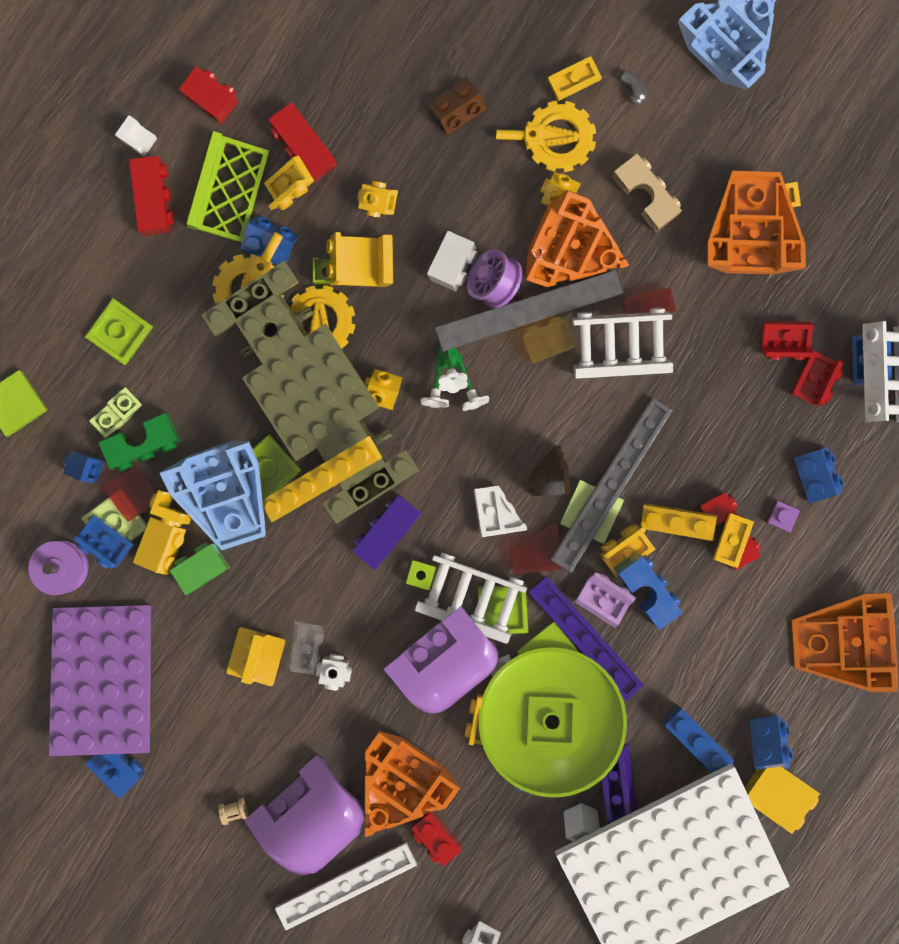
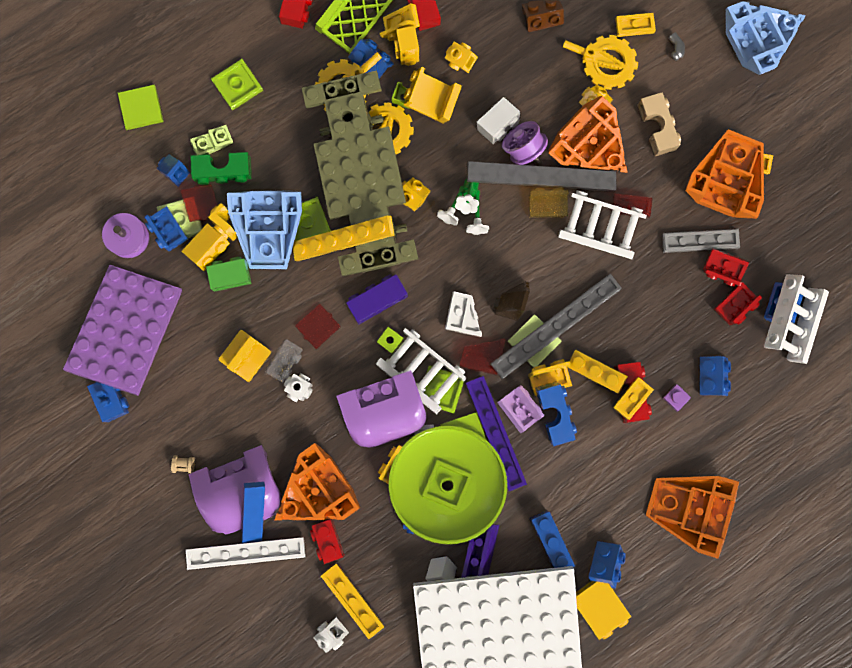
camera: 15 degrees right, 5 degrees down
none -> tile [242,482,265,543]
none -> clear red piece [295,304,341,349]
none -> yellow plate [321,563,385,639]
none -> yellow brick [394,26,419,66]
none -> light grey tile [662,229,740,253]

